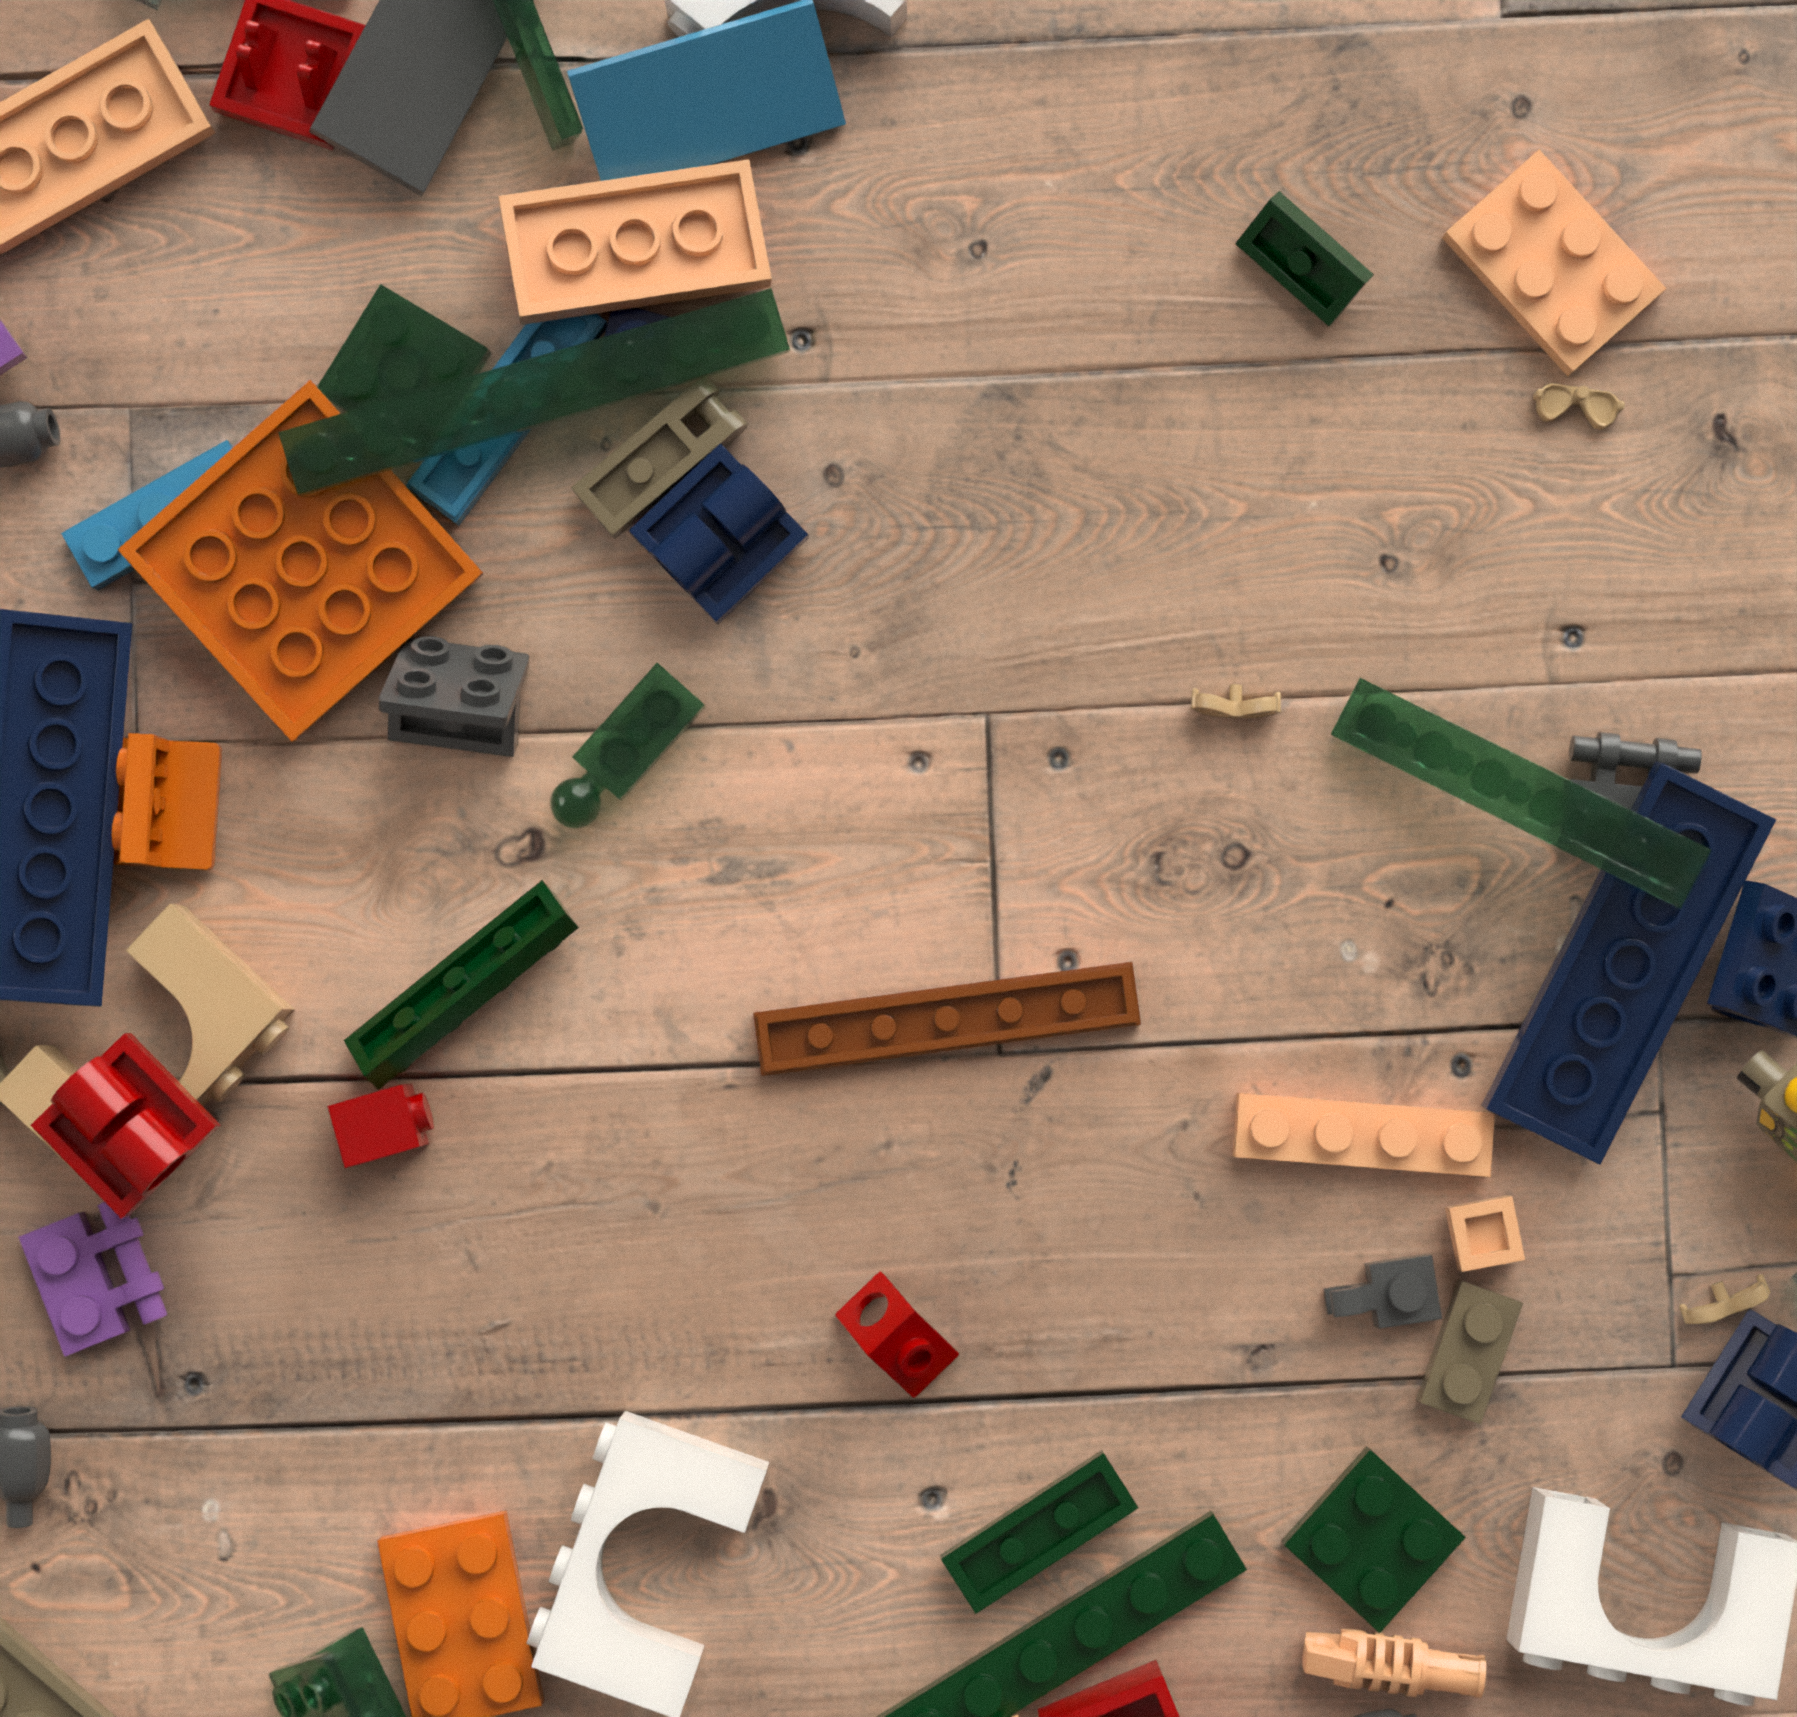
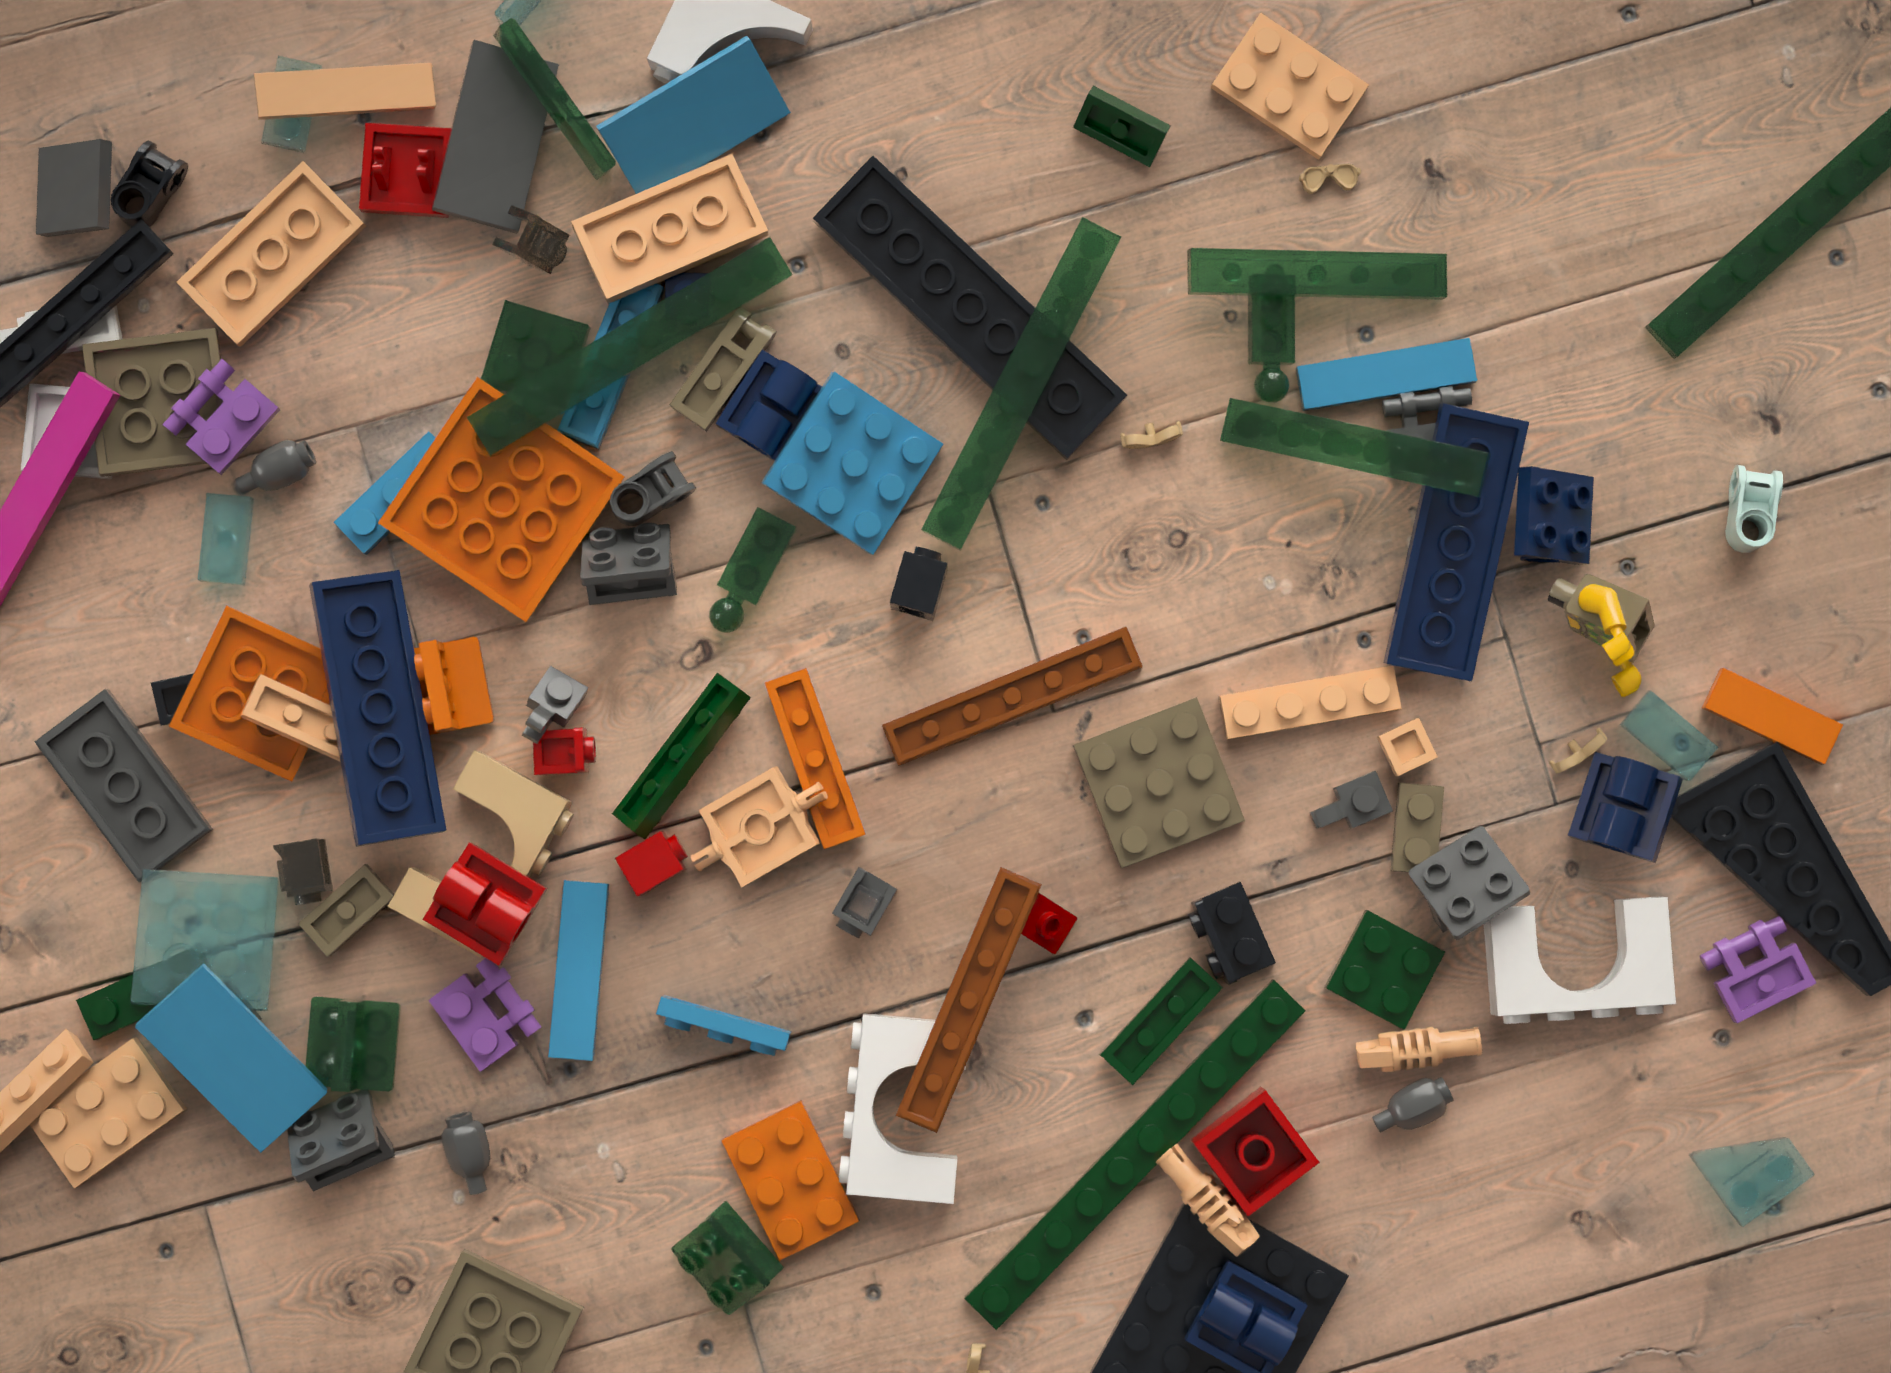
camera: 15 degrees left, 0 degrees up
none -> clear smoke window [492,205,570,274]
none -> plate [522,666,589,744]
none -> red bracket [533,727,596,775]
none -> dark azure tile [548,880,609,1061]
none -> dark grey piece [610,451,697,526]
none -> dark azure plate [656,995,792,1056]
none -> light nougat plate [691,766,828,887]
none -> dark azure plate [761,371,943,555]
none -> orange plate [765,668,866,849]
none -> black plate [813,156,1127,460]
none -> dark grey window [832,867,897,938]
none -> black brick [890,546,948,621]
none -> dark orange tile [896,867,1042,1133]
none -> clear green plate [921,217,1122,551]
none -> dark tan plate [1073,697,1245,868]
none -> clear green tile [1187,248,1447,300]
none -> black bracket [1188,881,1276,985]
none -> clear green plate [1248,274,1295,403]
none -> dark azure tile [1296,338,1477,411]
none -> dark grey bracket [1409,826,1530,940]

